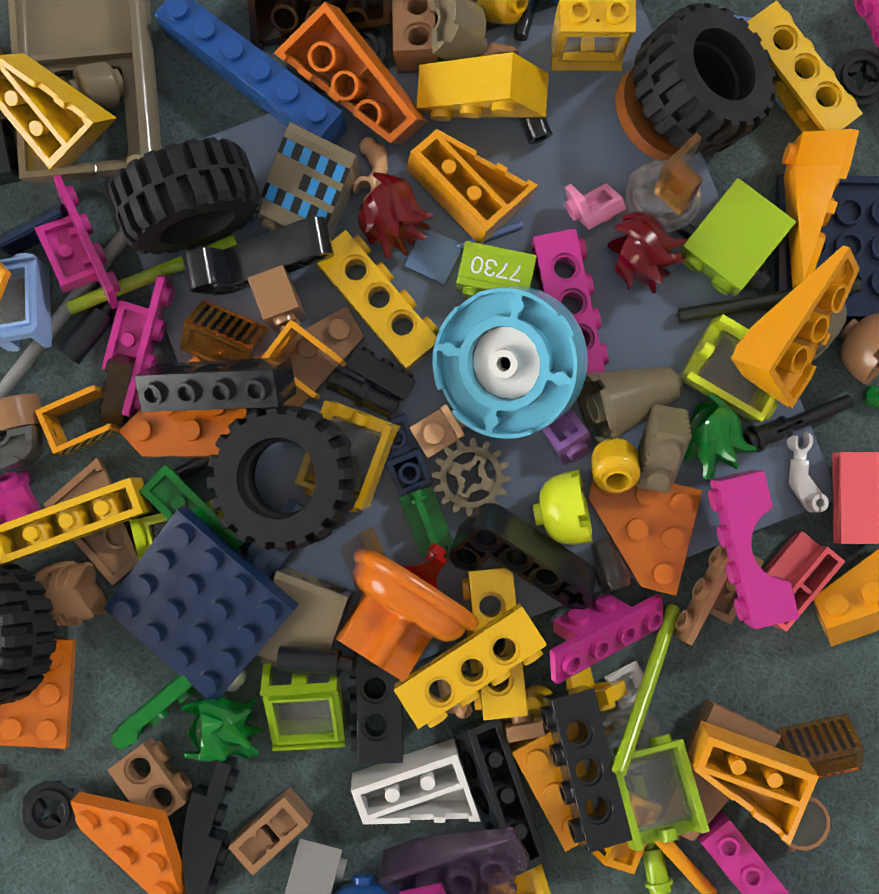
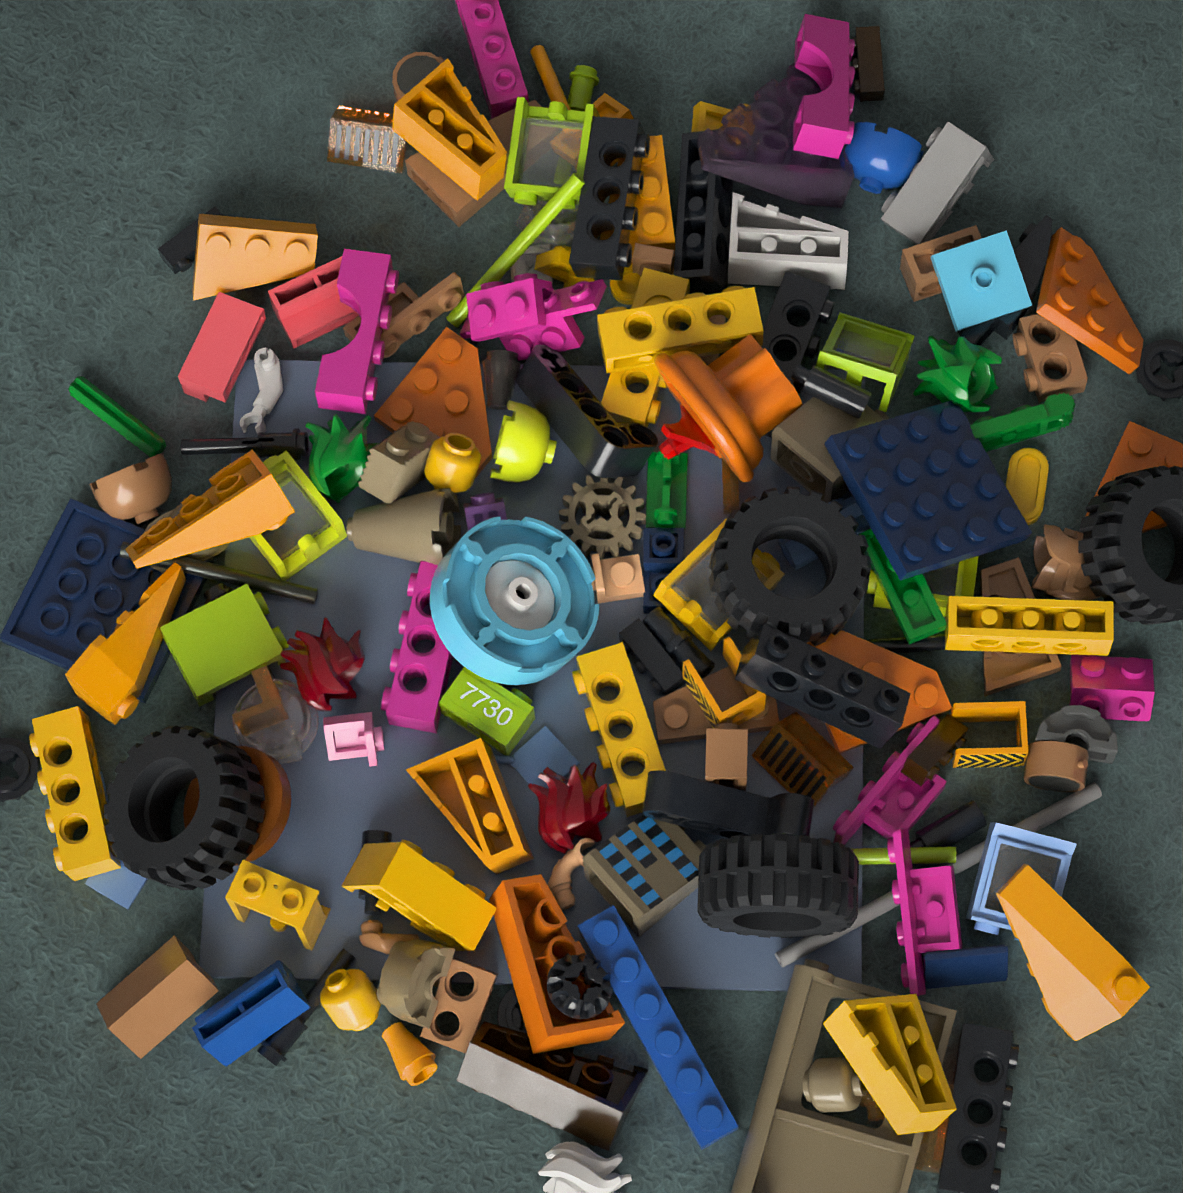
camera: 155 degrees left, 15 degrees down
none -> dark pink bracket [466,273,553,342]
none -> black gear [547,952,614,1019]
none -> medium azure plate [930,230,1032,331]
none -> yellow tile [1006,448,1049,525]

